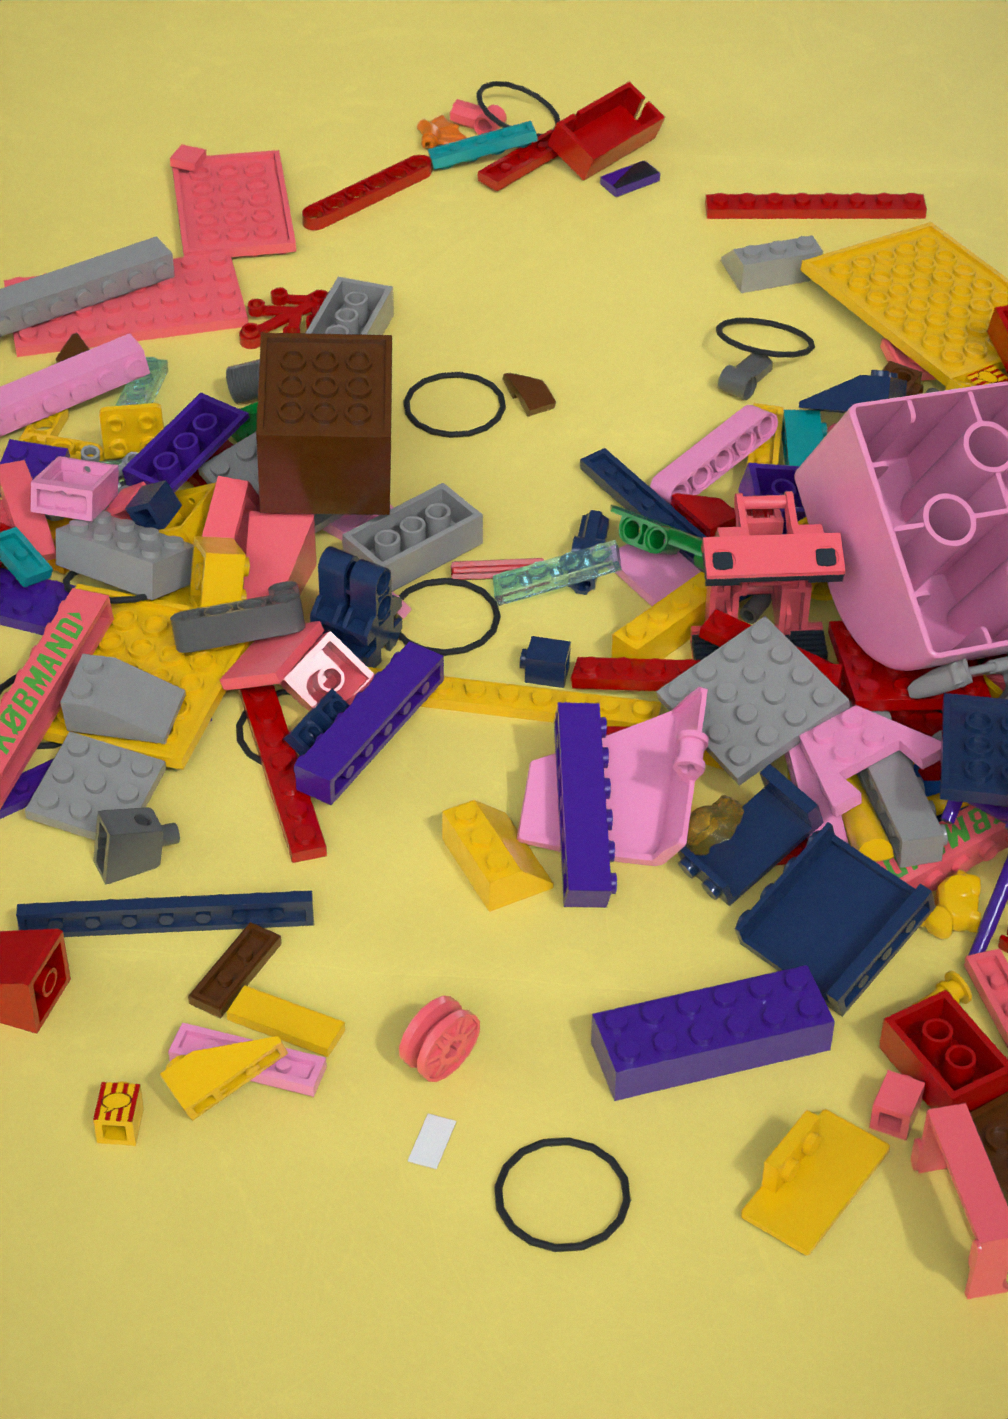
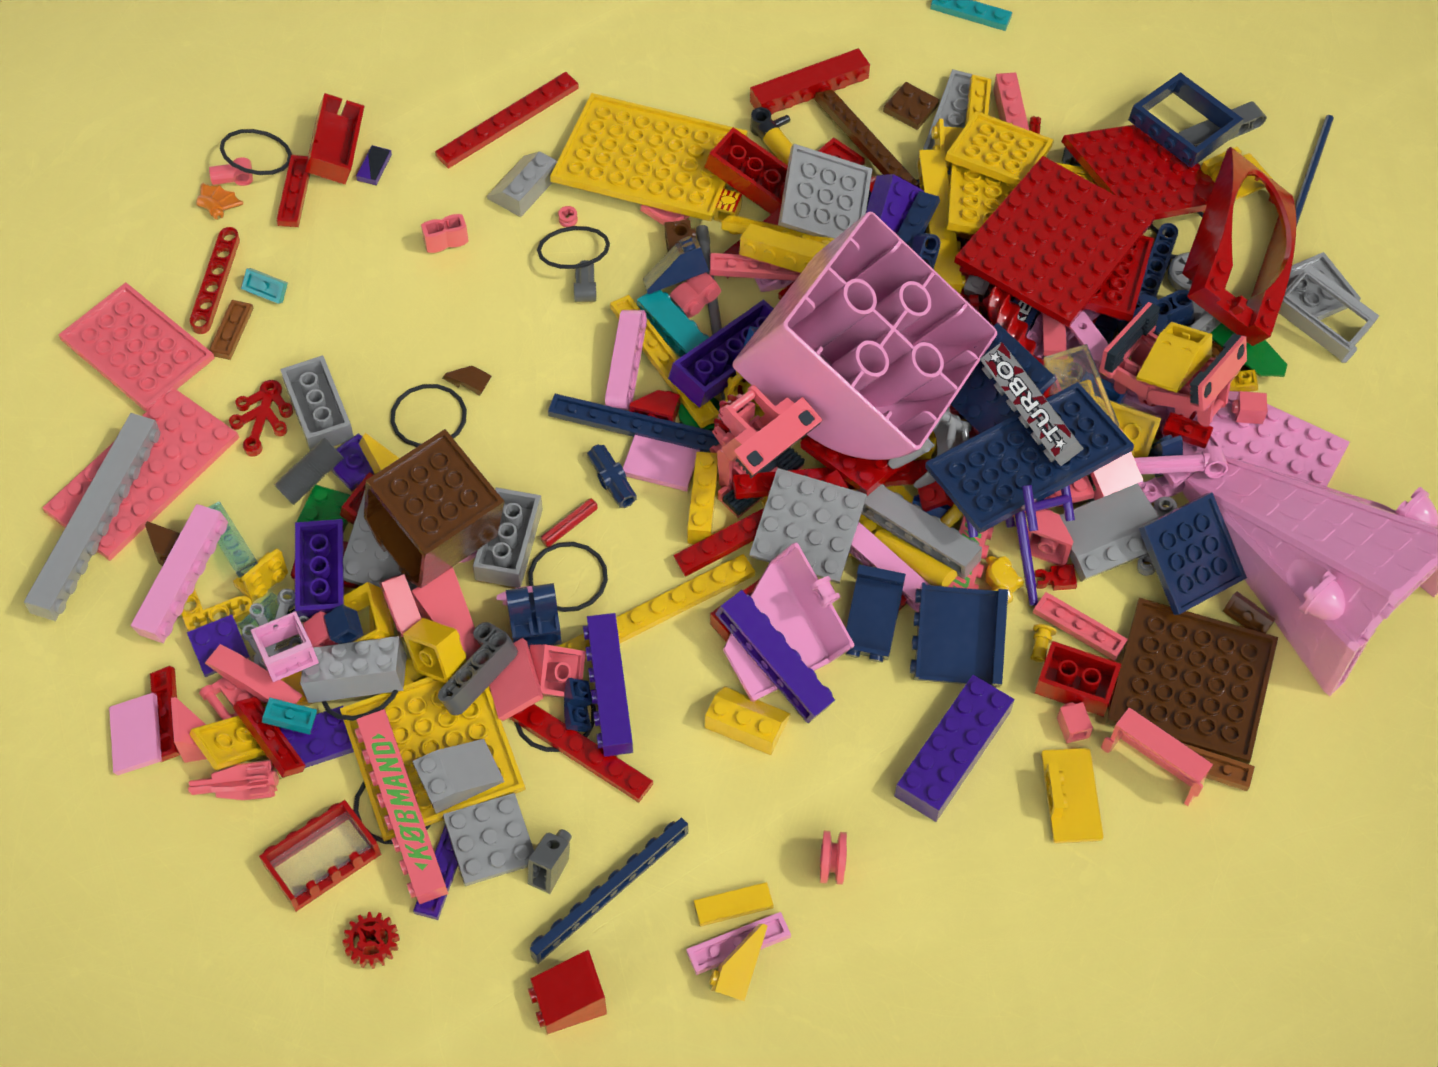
camera: 40 degrees left, 15 degrees up
yellow brick [93,1081,144,1146] -> none
coral tile [170,144,207,172] -> none
reddish brown tile [188,922,282,1019] -> none
white sticker [408,1113,456,1169] -> none
teal plate [428,121,538,170] -> none
clear light blue plate [493,540,622,606] -> none
black piece [494,1137,631,1252] -> none
dark blue brick [520,636,571,688] -> none
green panel [610,505,704,571] -> none
clear yellow hair [685,795,744,855] -> none
bright pink wing [799,705,941,817] -> none
none -> dark orange tile [209,300,254,360]
none -> teal plate [241,268,288,304]
none -> coral brick [421,214,469,253]
none -> coral bush [558,206,578,227]

